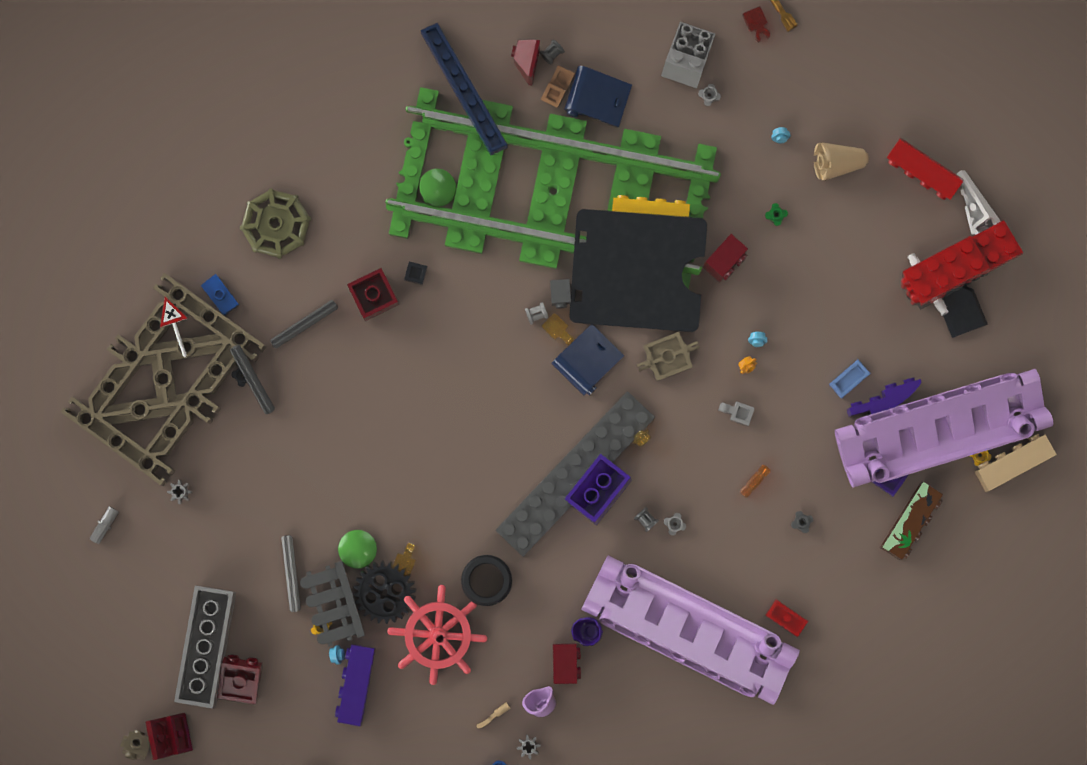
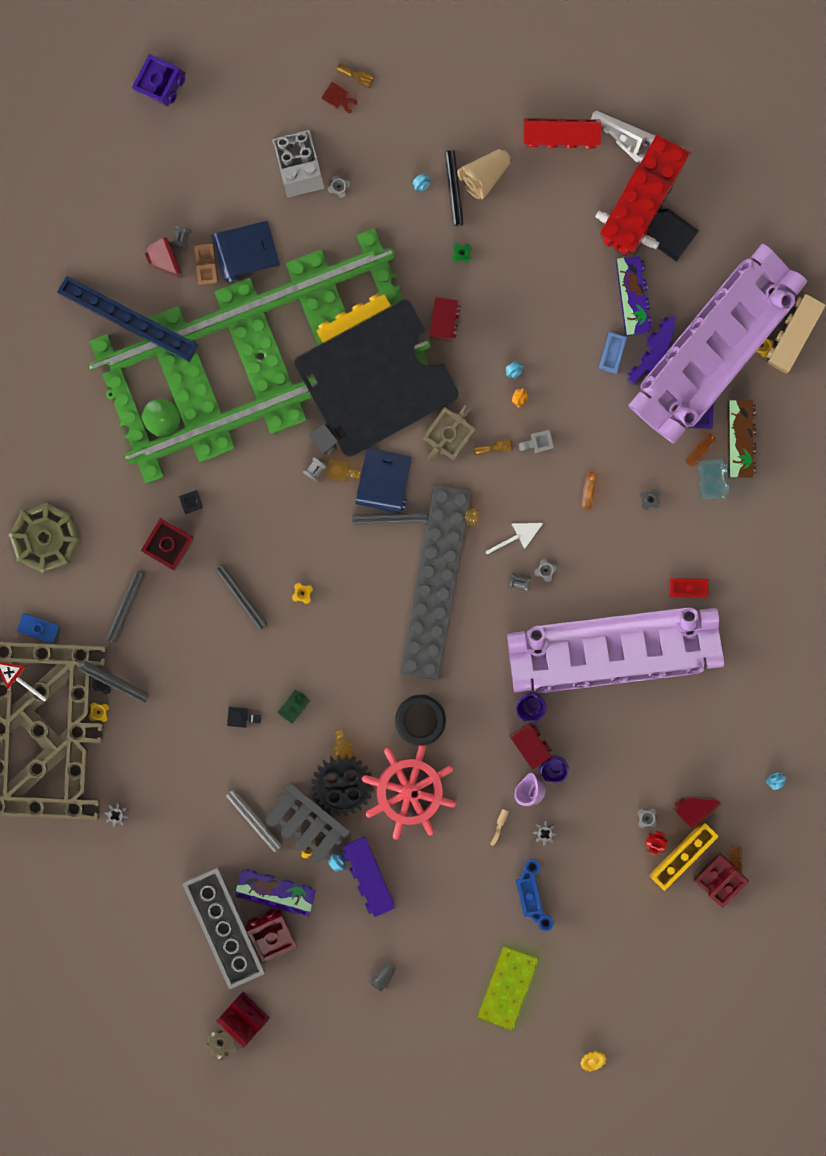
camera: 30 degrees left, 5 degrees up
light grey axle [90,506,119,544] -> none
bright green dish [338,530,377,569] -> none
dark purple slope [565,454,632,526] -> none
none -> yellow plate [89,702,109,722]
none -> dark grey axle [216,565,267,630]
none -> black plate [227,707,261,728]
none -> brick [235,869,316,917]
none -> clear green bracket [277,690,310,724]
none -> yellow plate [292,583,313,604]
none -> dark grey axle [352,512,428,525]
none -> black axle [445,150,463,226]
none -> pearl gold piece [474,439,513,455]
none -> white piece [486,523,543,554]
none -> dark purple hair [540,755,569,783]
none -> brick [615,256,652,336]
none -> clear orange axle [686,433,716,467]
none -> clear light blue bracket [698,459,729,500]

